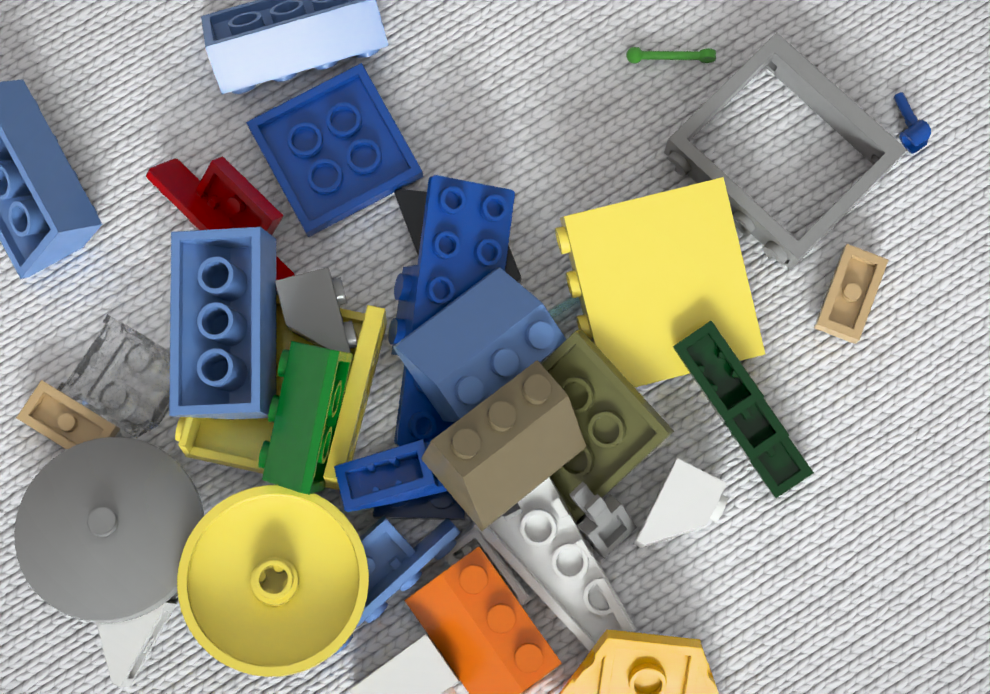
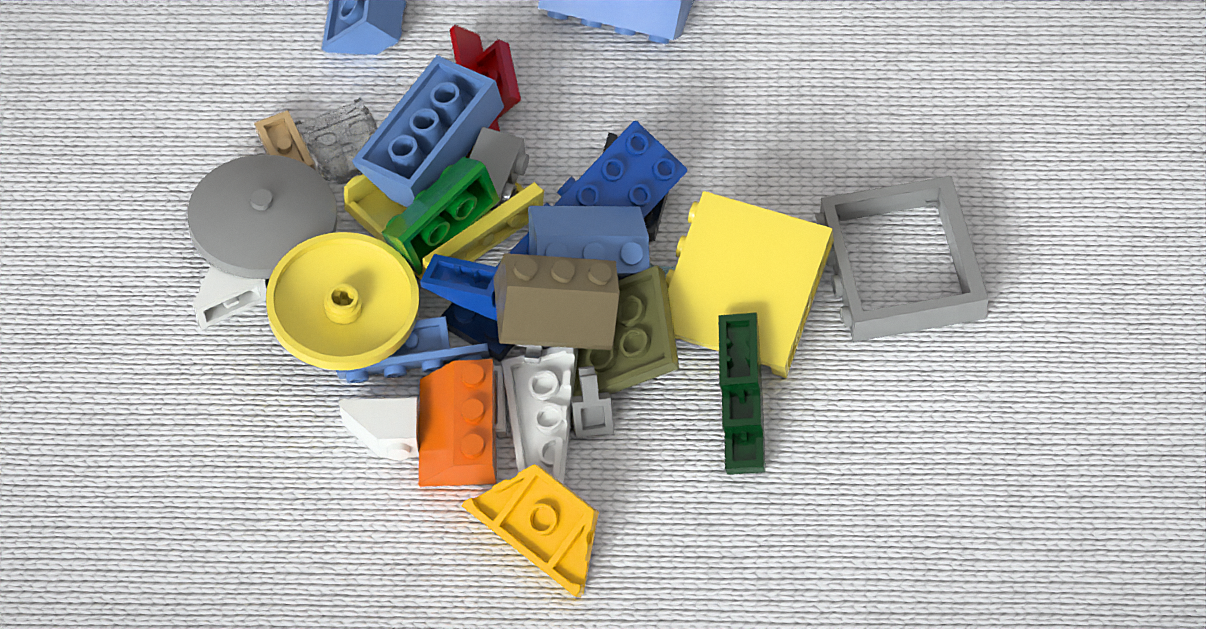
camera: 35 degrees right, 20 degrees down
blue plate [246,63,424,237] -> none
bright green hinge [626,47,716,64] -> none
white slope [633,458,729,548] -> none
tan plate [814,244,889,344] -> none
blue hand [894,92,931,154] -> none

